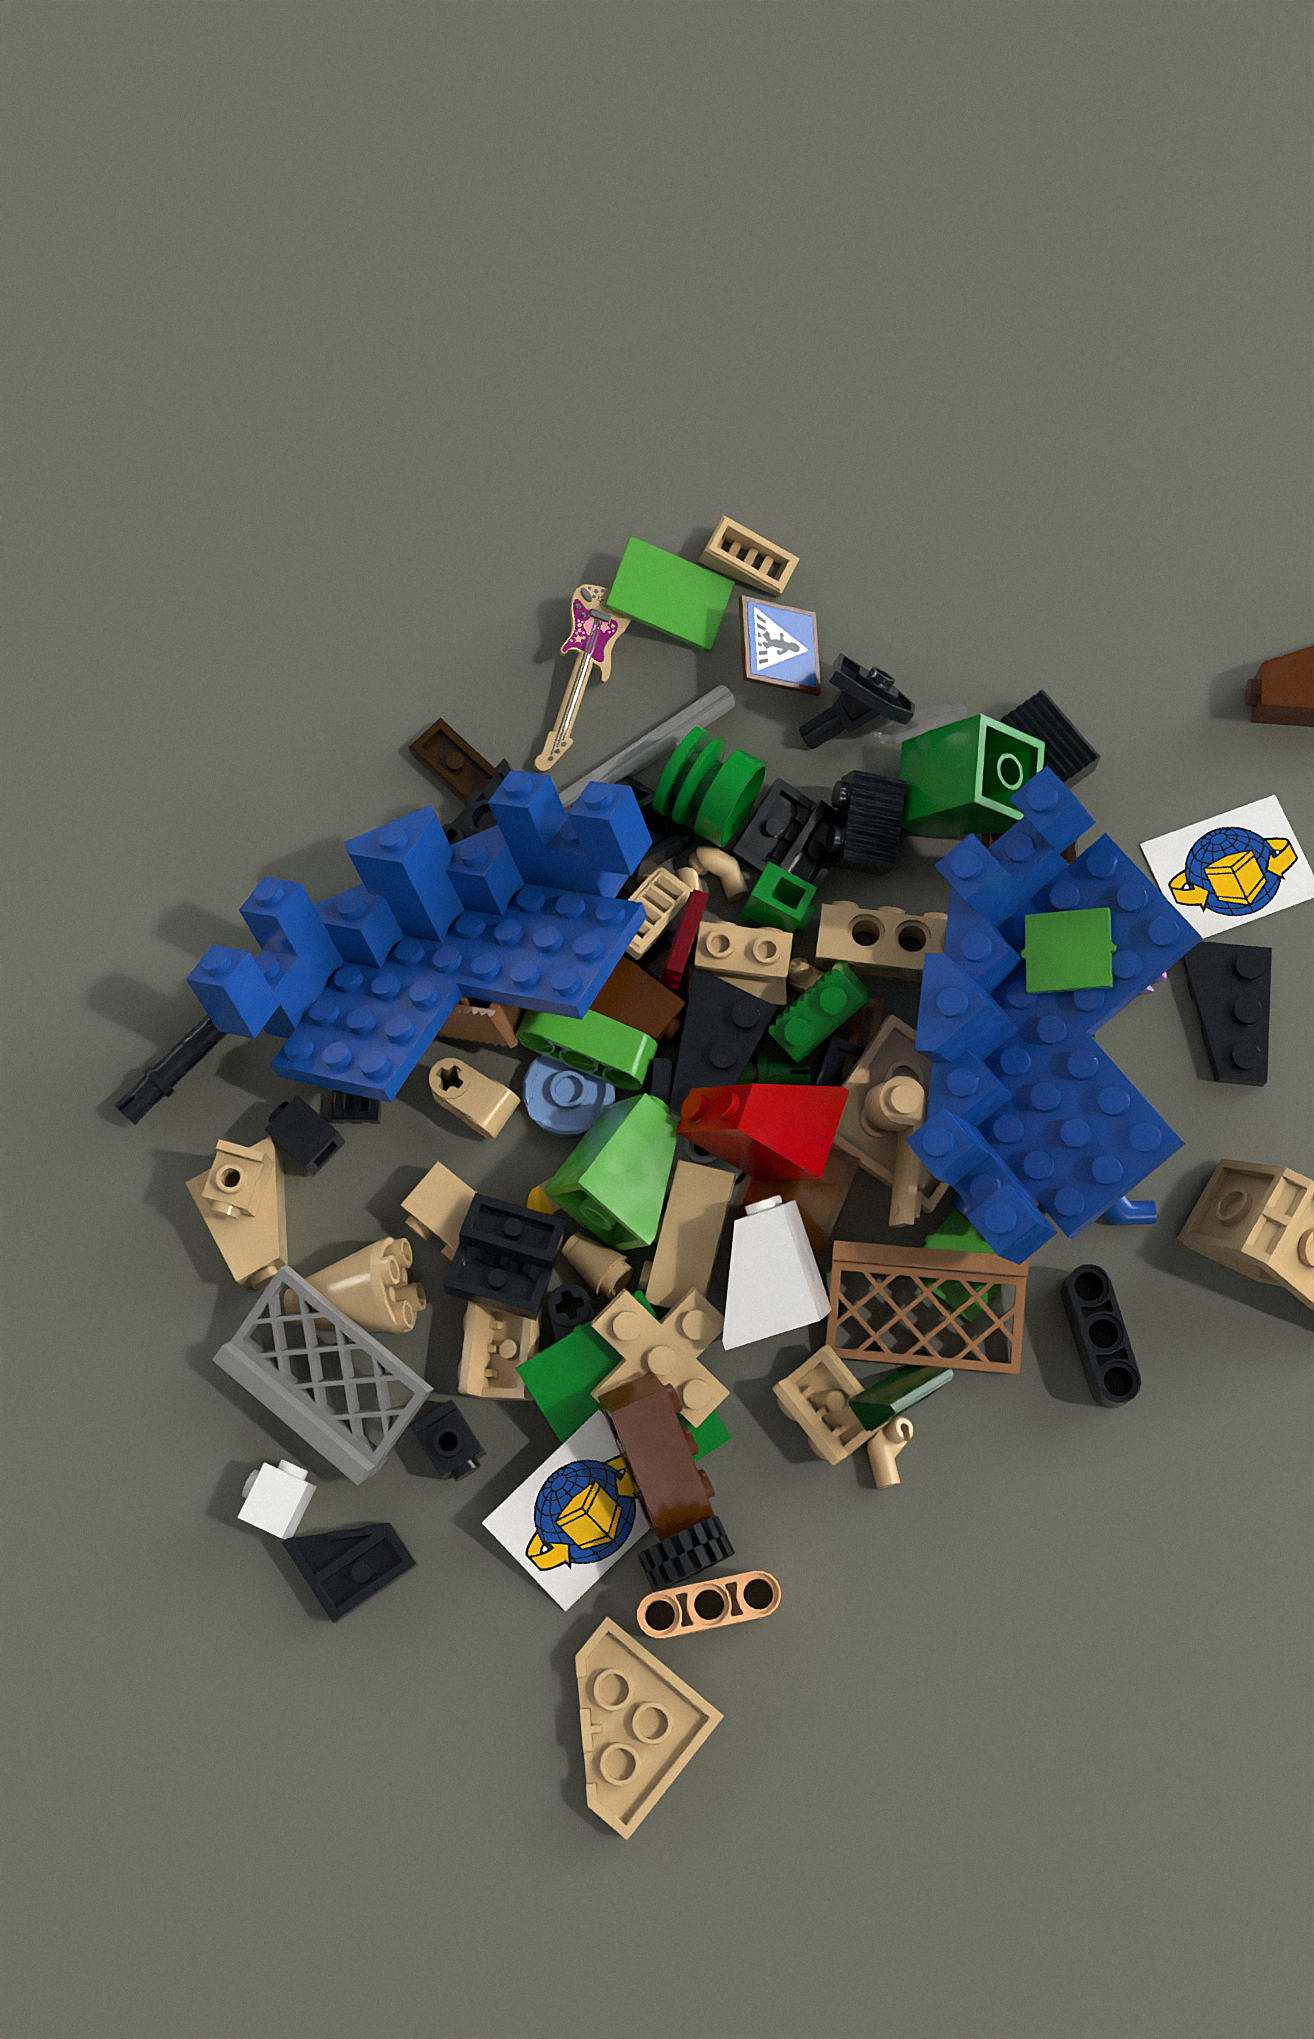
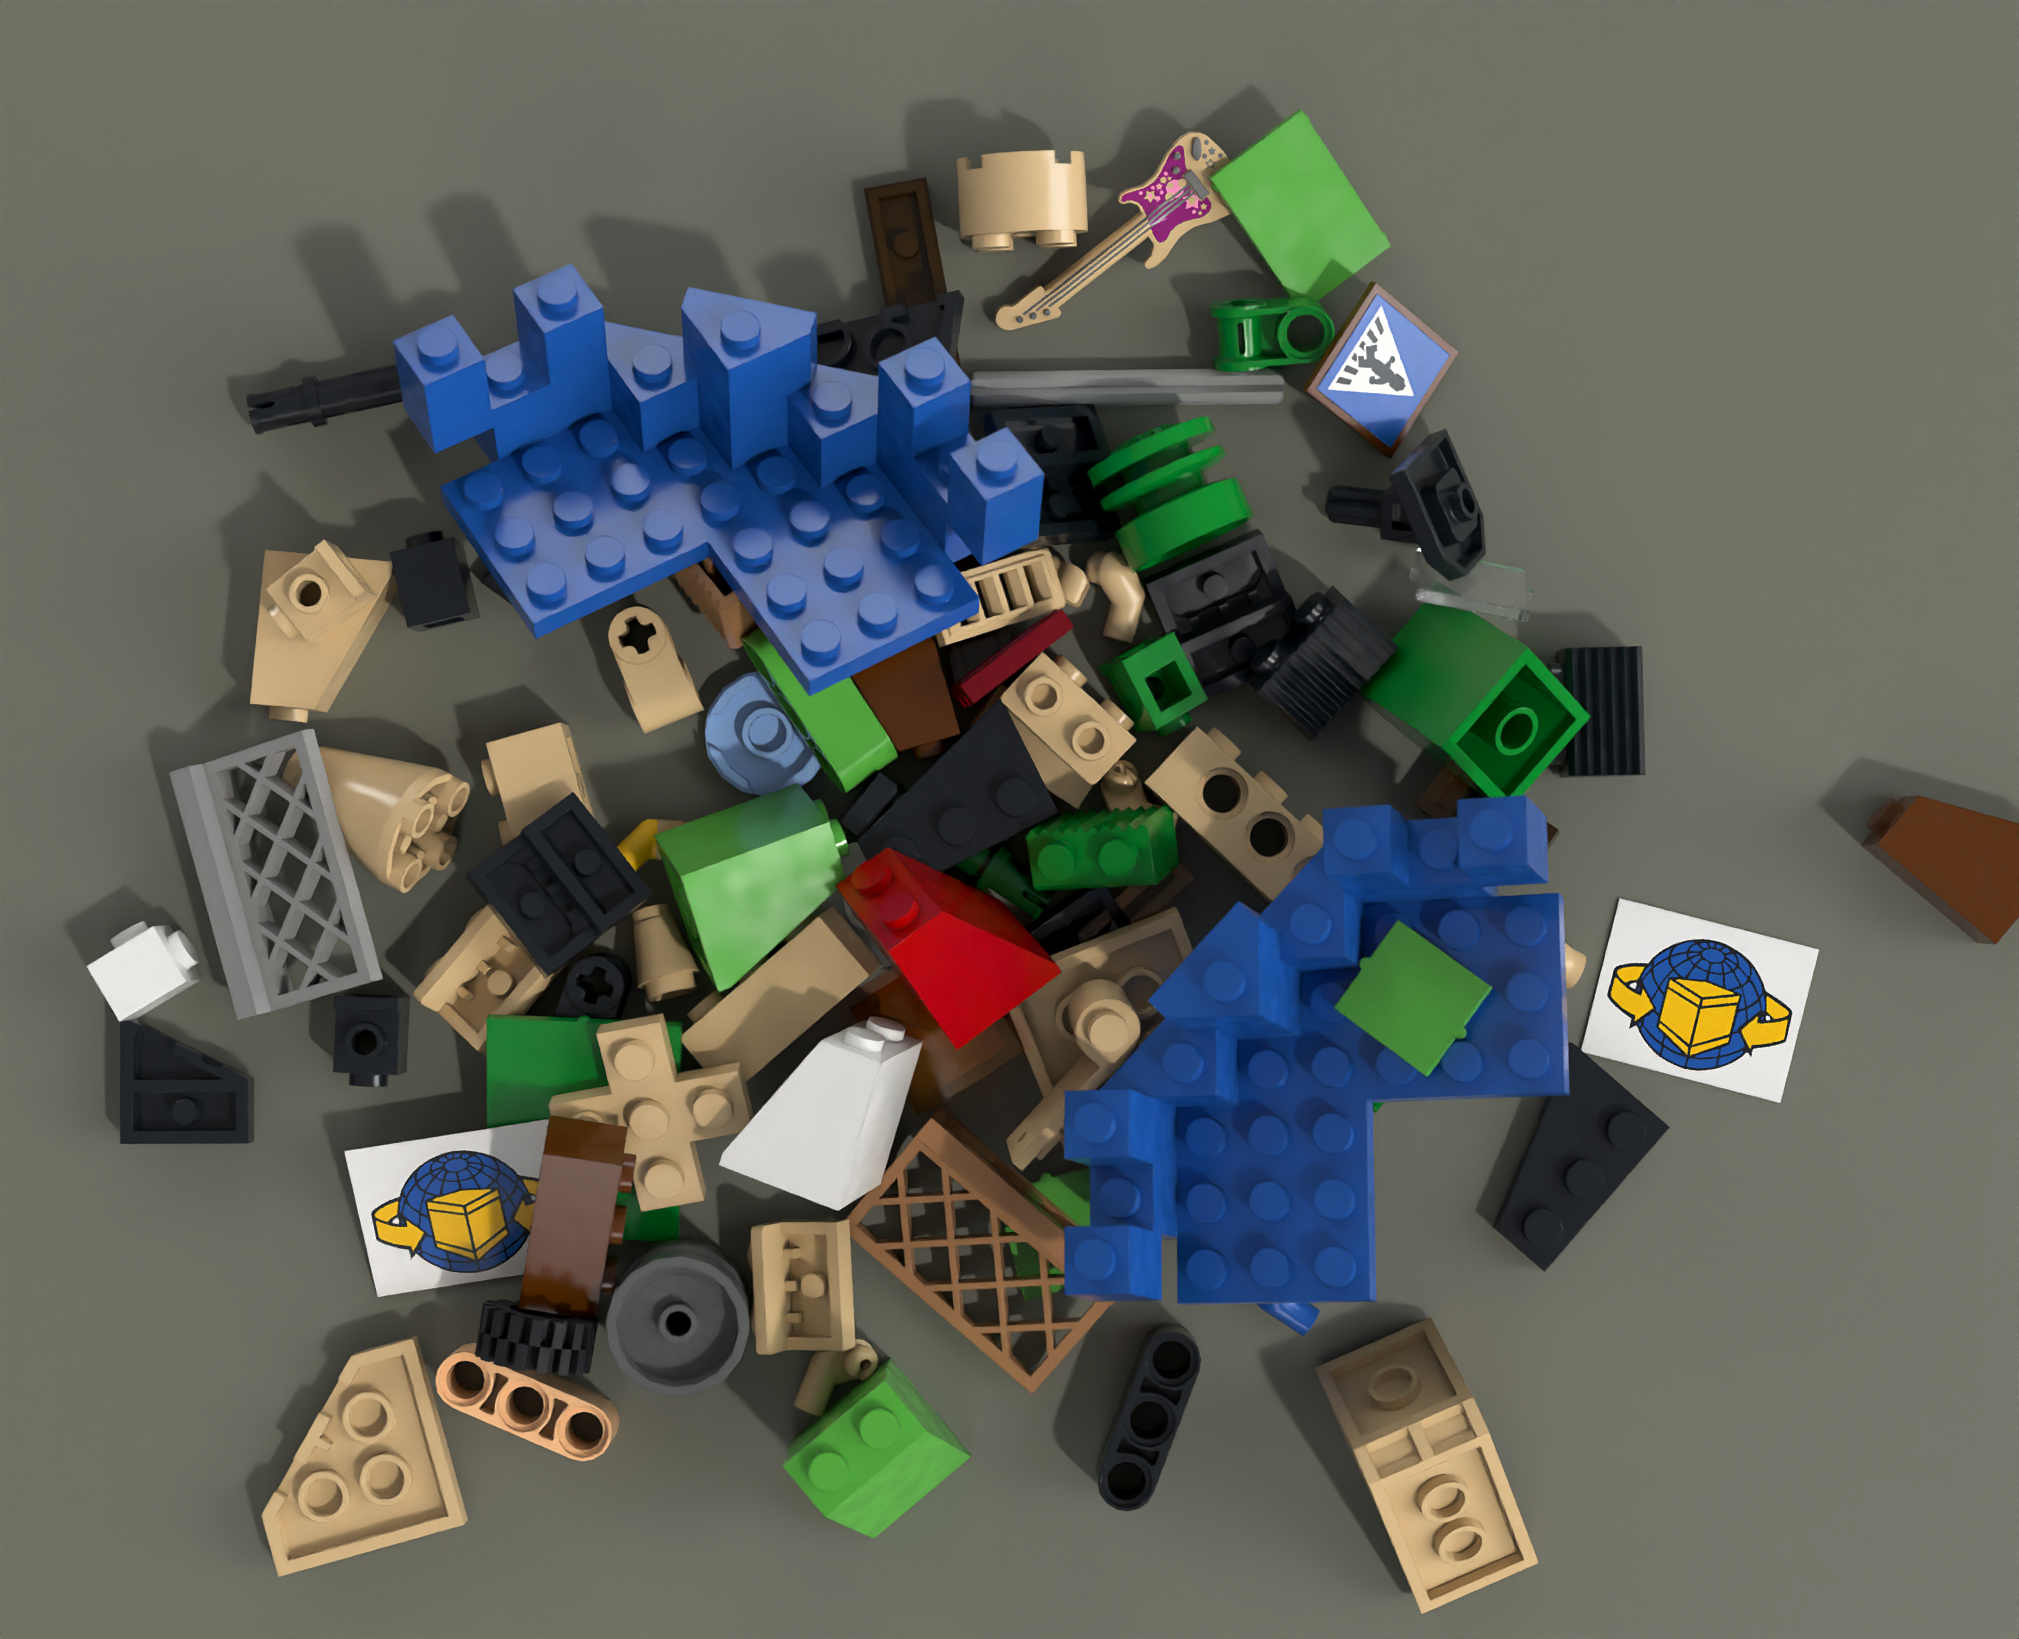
camera: 30 degrees right, 15 degrees up
tan slope [698,515,800,597] -> none
dark green slope [848,1365,955,1432] -> none
none -> dark grey wheel [605,1238,752,1397]
none -> bright green slope [782,1357,972,1539]
none -> tan brick [956,150,1088,253]
none -> green piece [1209,296,1335,372]

